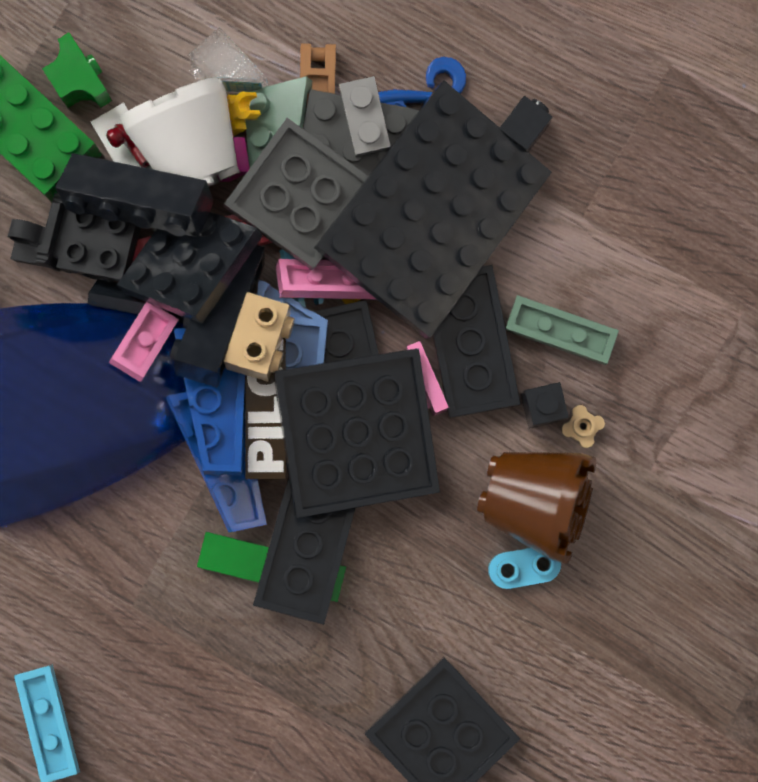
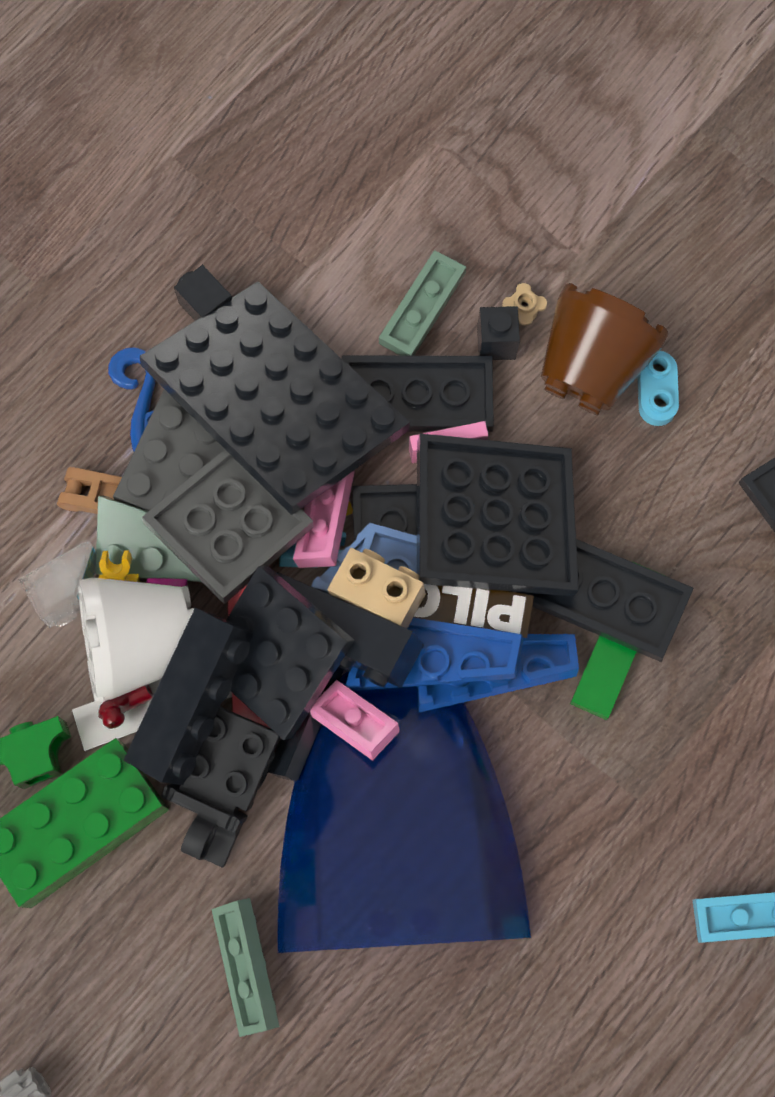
camera: 75 degrees left, 10 degrees down
light grey plate [339,76,391,157] -> none

